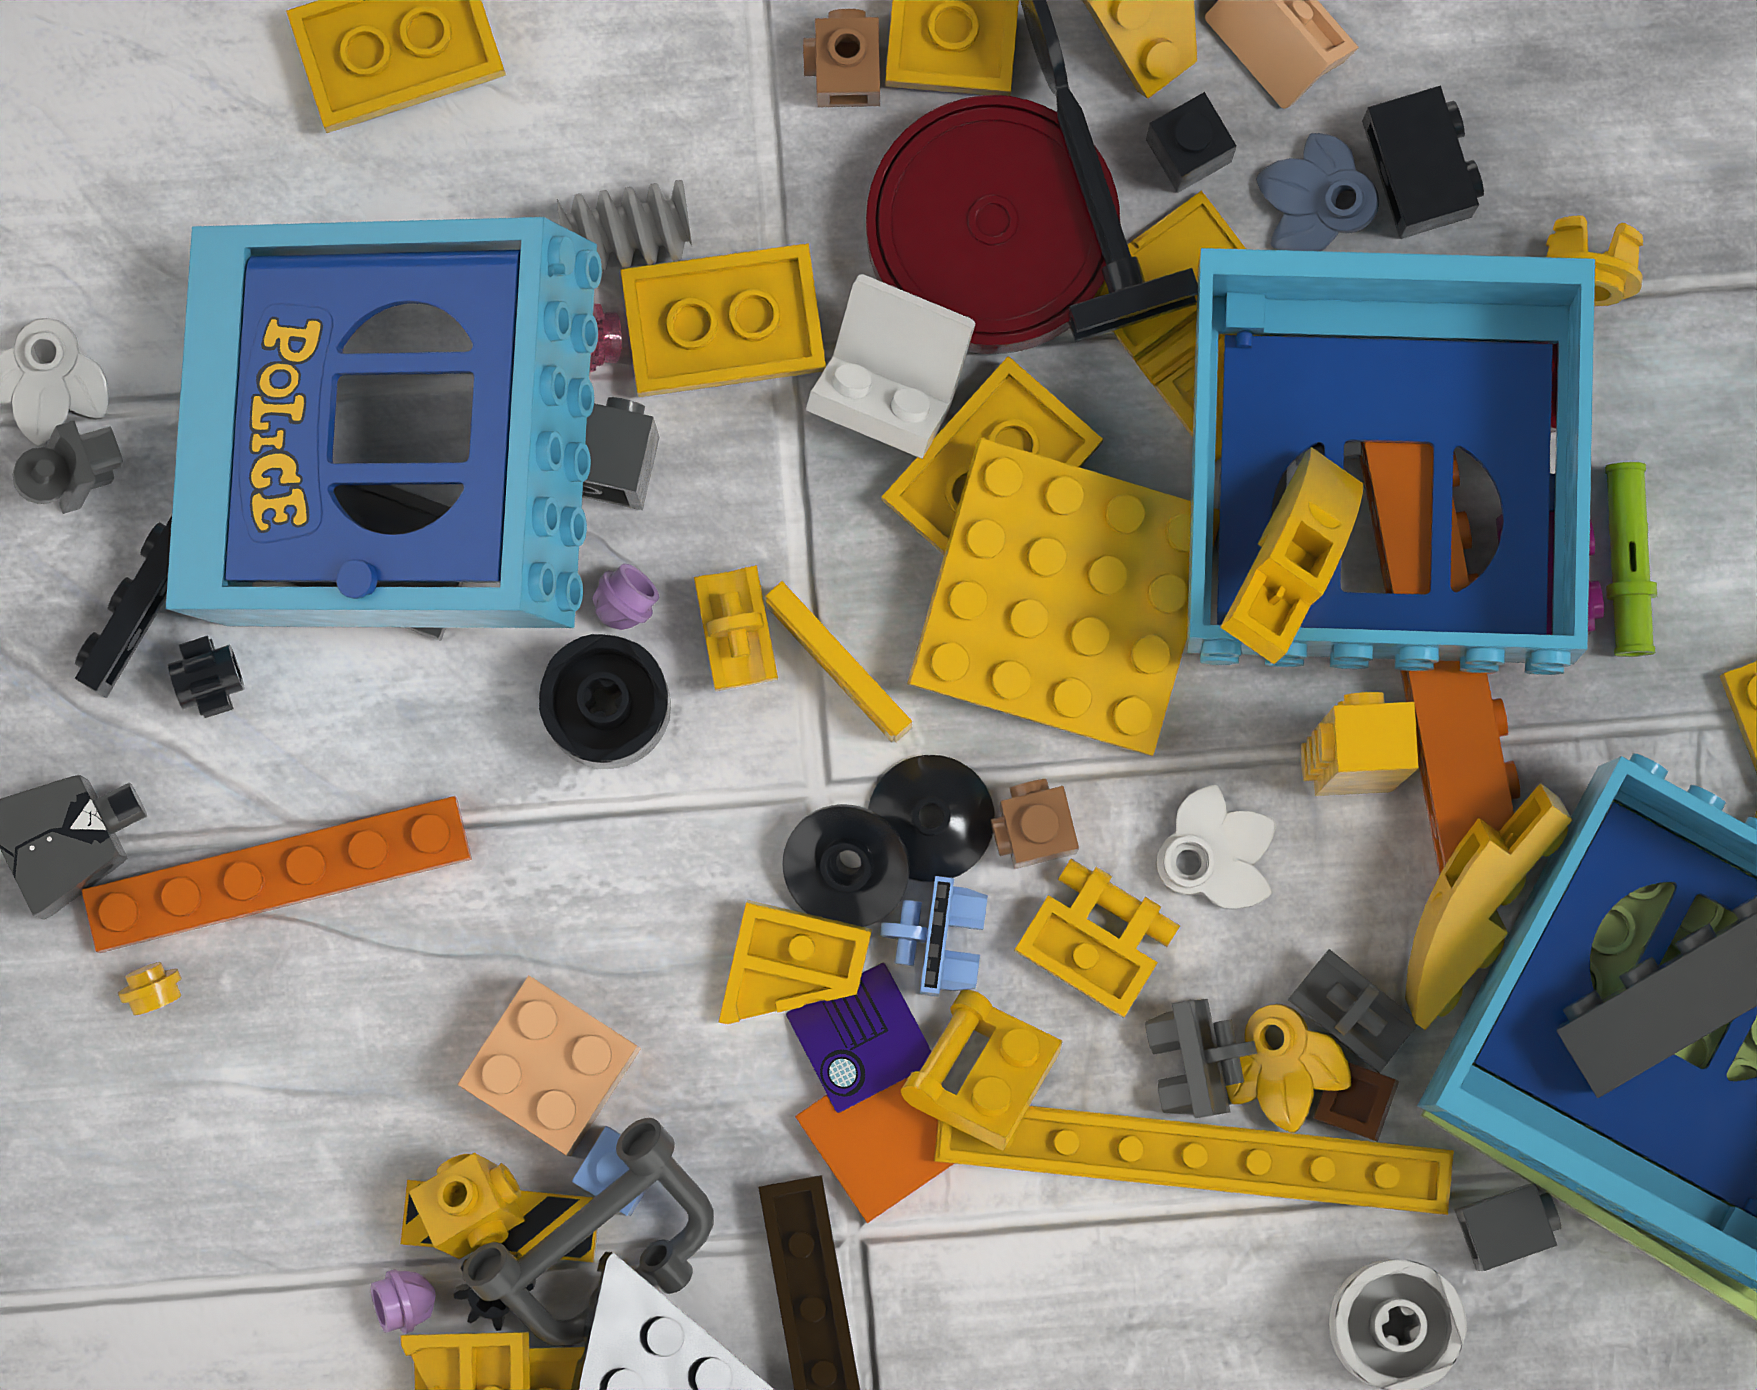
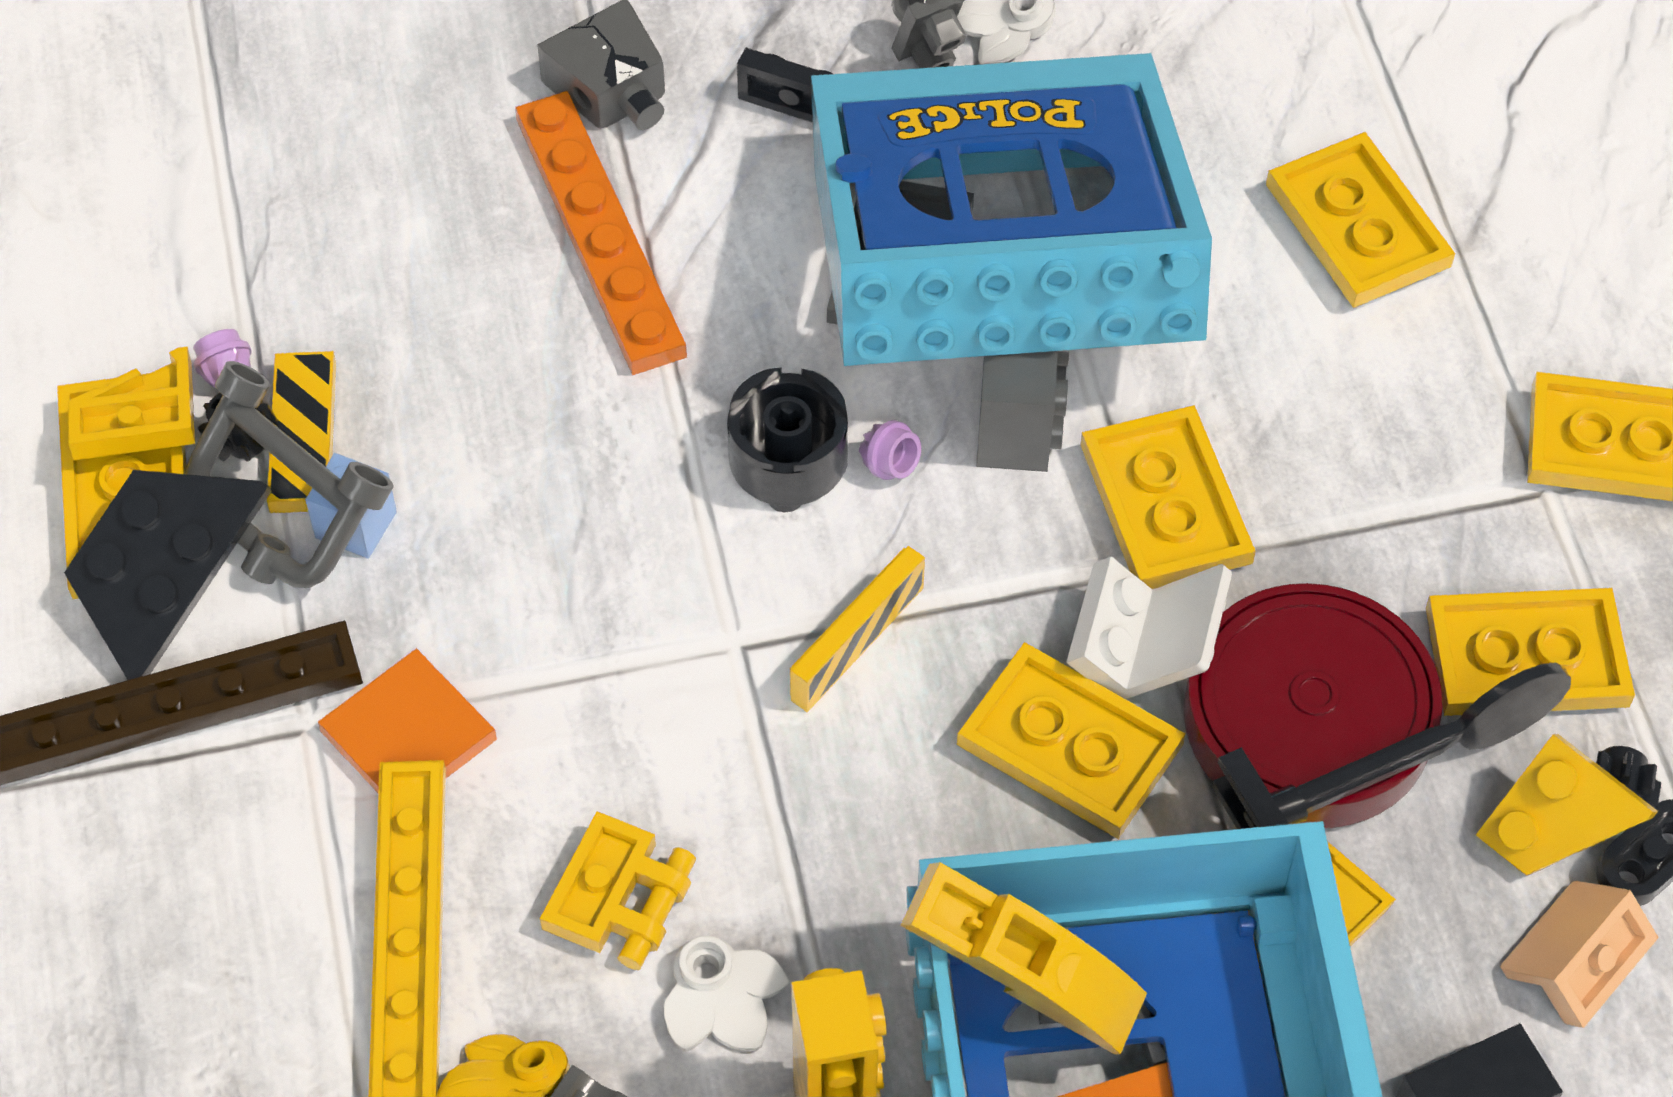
camera: 80 degrees right, 25 degrees down
yellow plate [118,962,182,1015] -> none
black gear [168,635,245,718] -> none
yellow brick [409,1152,525,1260] -> none
light nougat brick [457,975,641,1156] -> none
light grey piece [557,180,692,272] -> none
clear pink plate [590,304,622,372] -> none
yellow hips [694,565,778,692] -> none
yellow wing [718,900,872,1024] -> none
black dish [782,804,910,927] -> none
dark purple sticker [786,963,932,1113] -> none
medium nougat brick [803,9,880,107] -> none
black dish [868,755,995,882] -> none
light blue hips [880,876,988,997] -> none
yellow plate [901,990,1062,1151] -> none
yellow plate [907,438,1220,756] -> none
medium nougat brick [991,779,1079,869] -> none
dark grey hips [1145,999,1257,1118] -> none
black brick [1146,92,1237,193] -> none
sand blue plate [1256,133,1379,251] -> none

